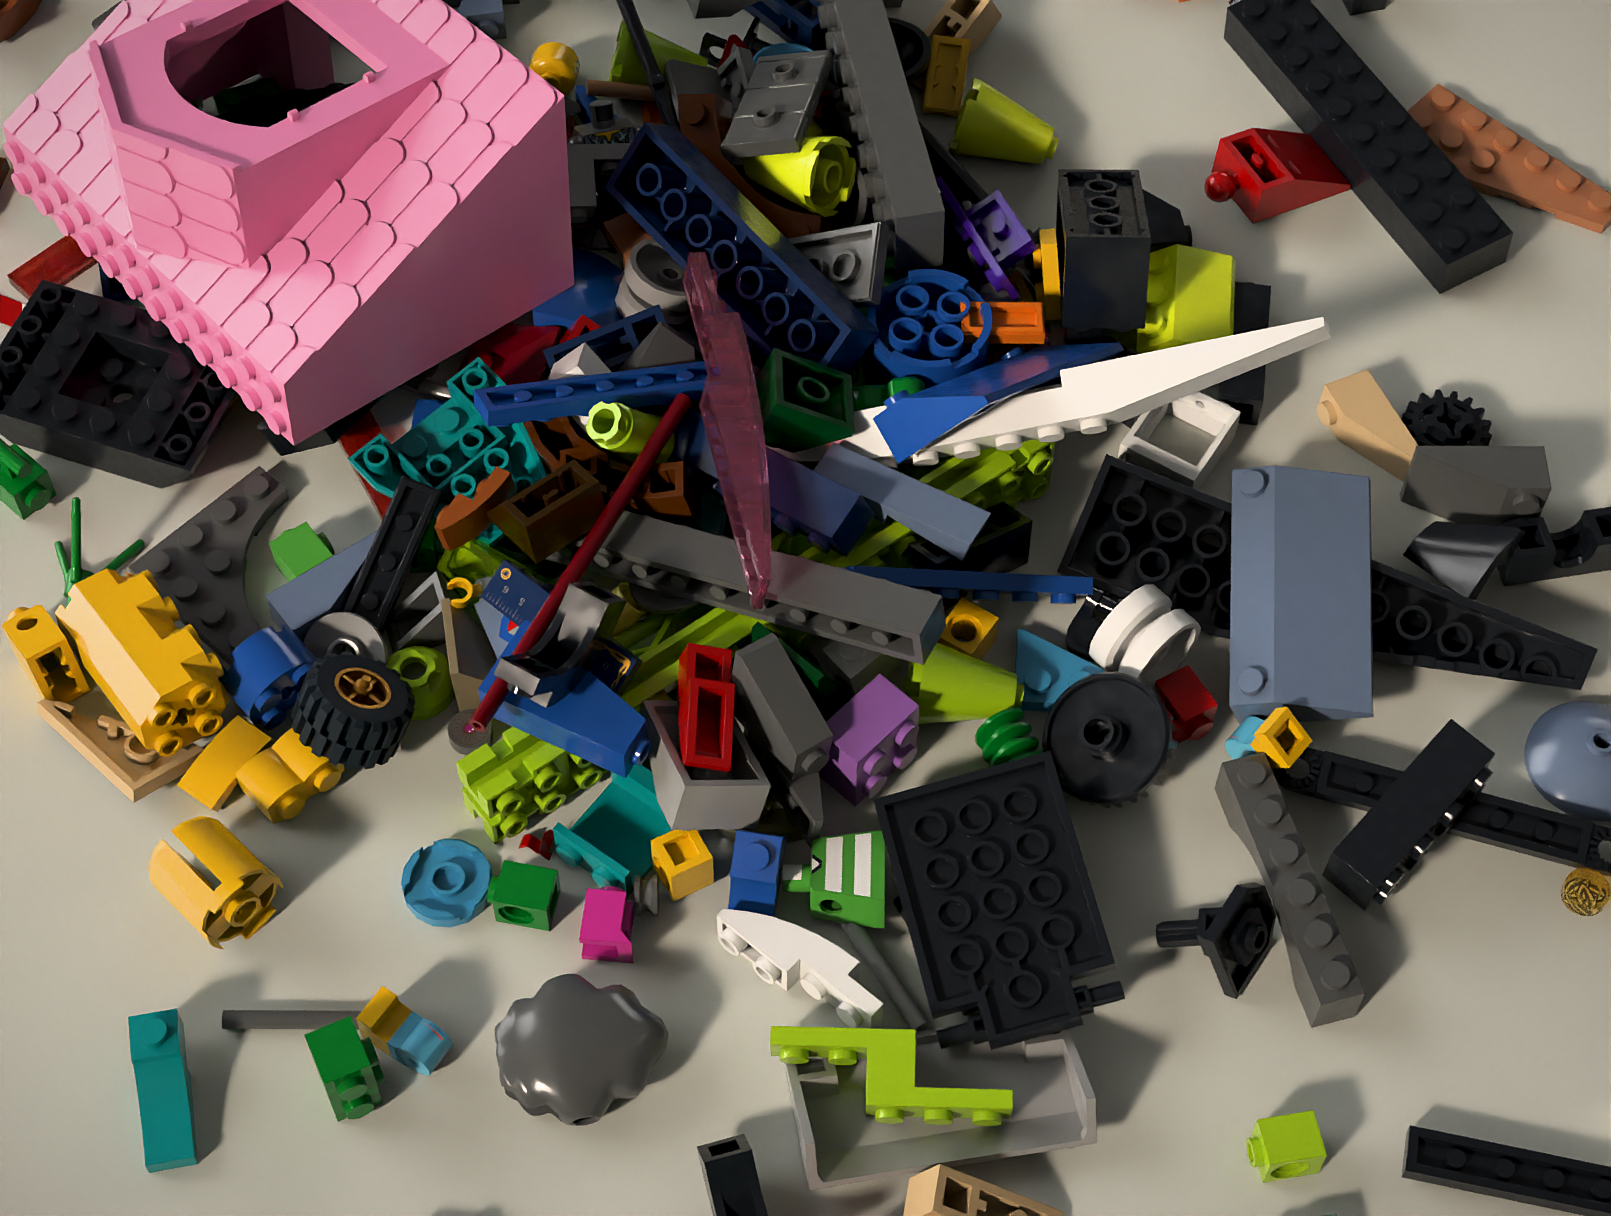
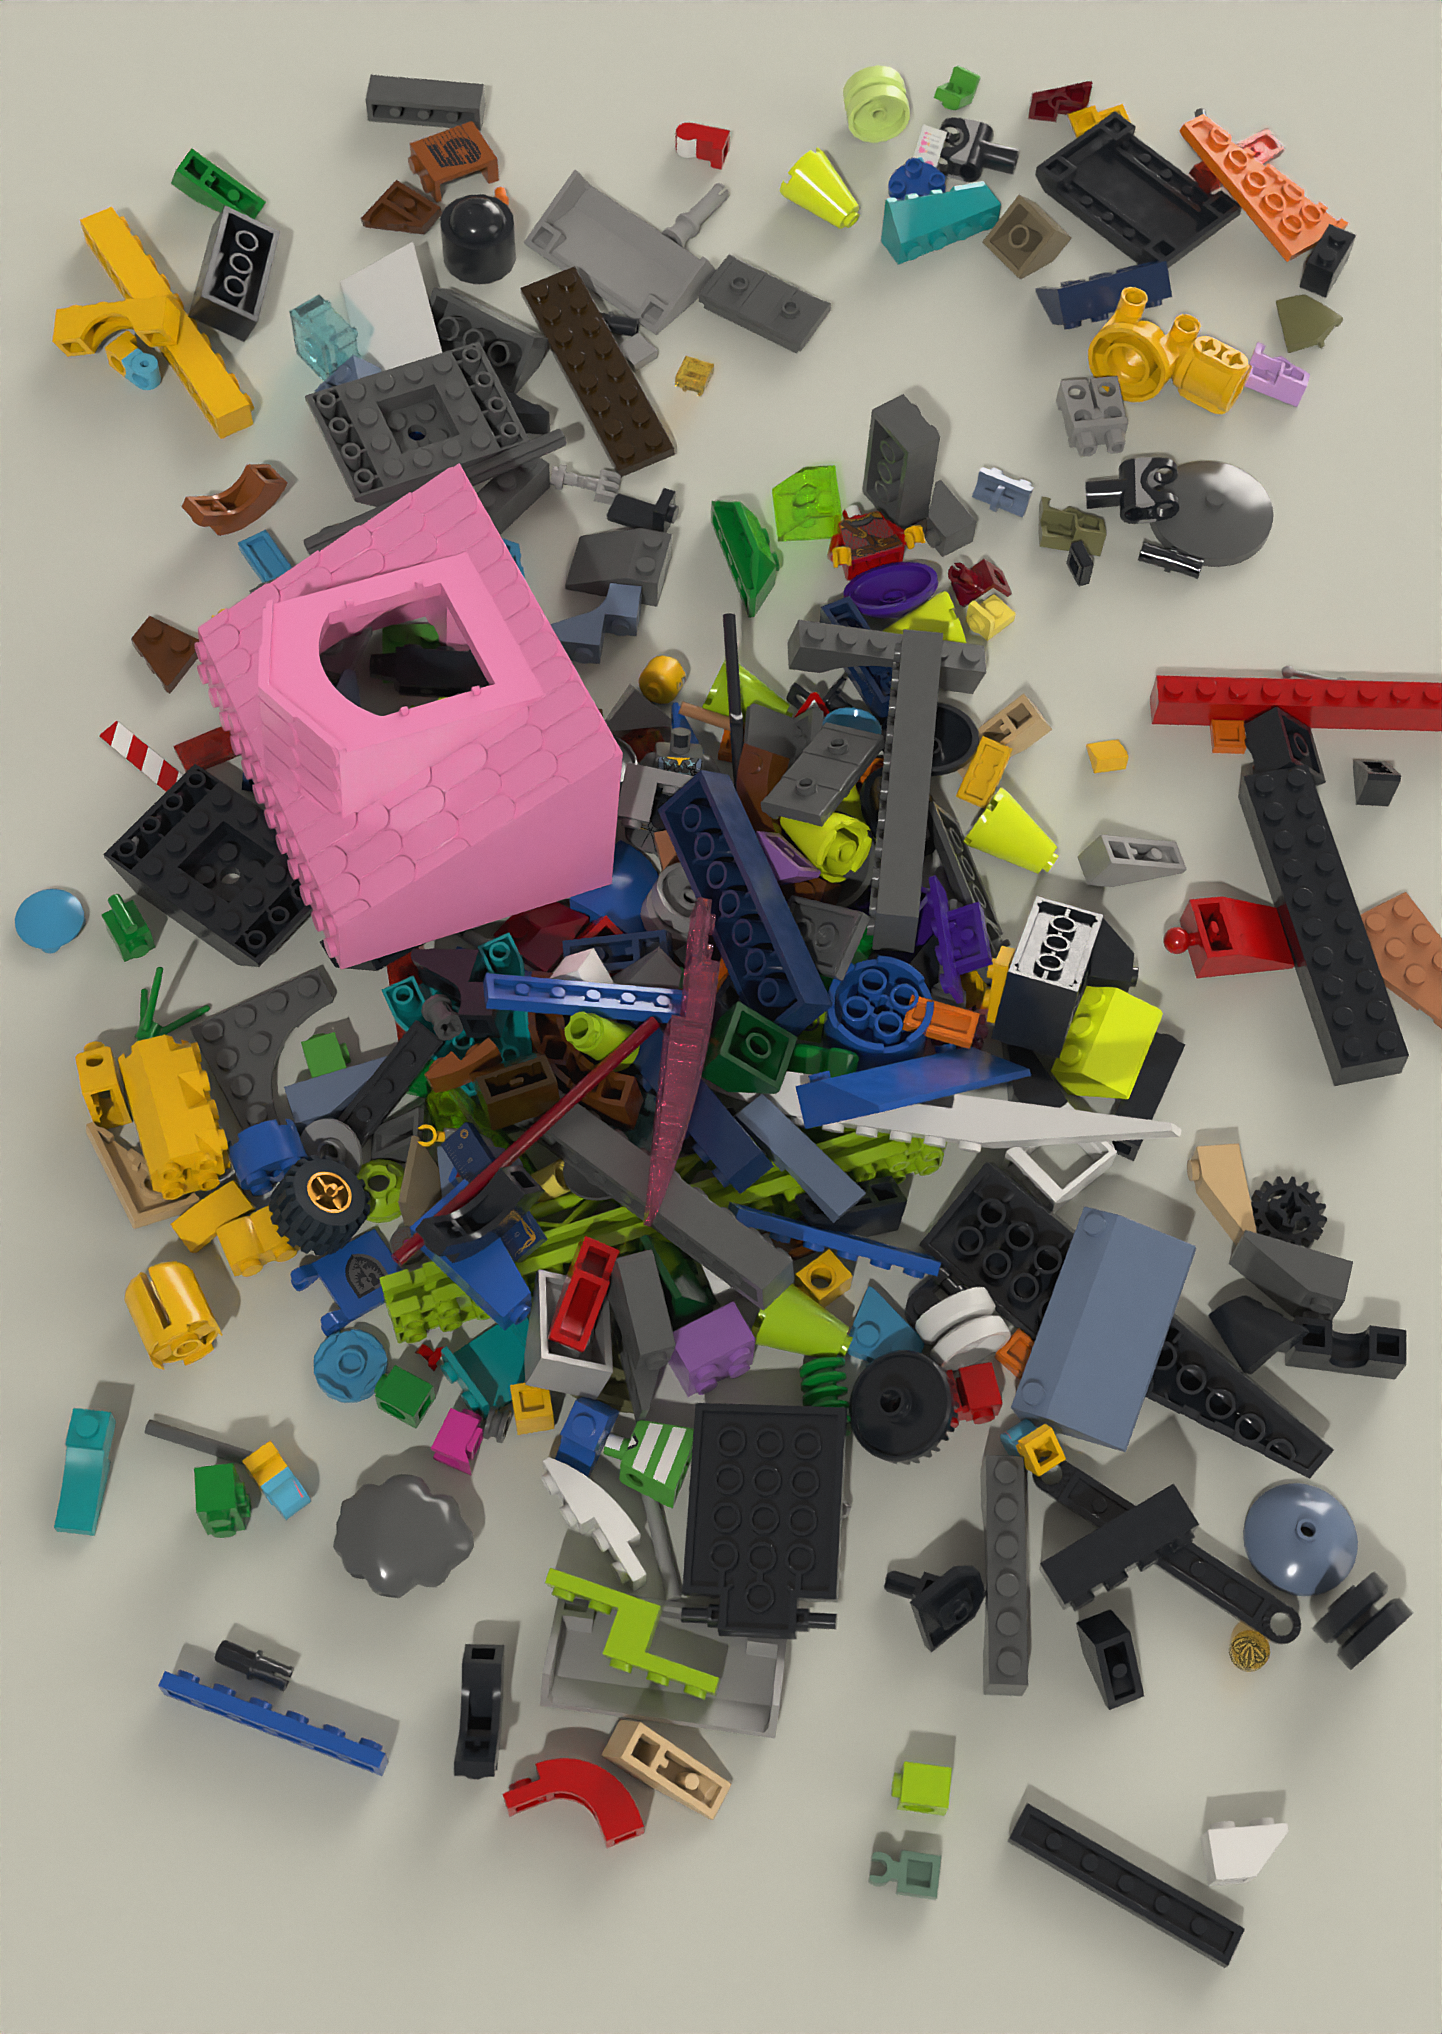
camera: 15 degrees right, 5 degrees up
none -> dark azure tile [238,529,292,583]
none -> blue flag [290,1228,402,1337]
none -> black arch [411,948,509,1038]
none -> dark grey bush [421,994,464,1040]
none -> medium lavender slope [756,831,821,886]
none -> orange tile [994,1328,1035,1380]
none -> black slope [1076,1609,1144,1710]
none -> light grey slope [1077,835,1187,887]
none -> yellow slope [1086,740,1129,774]

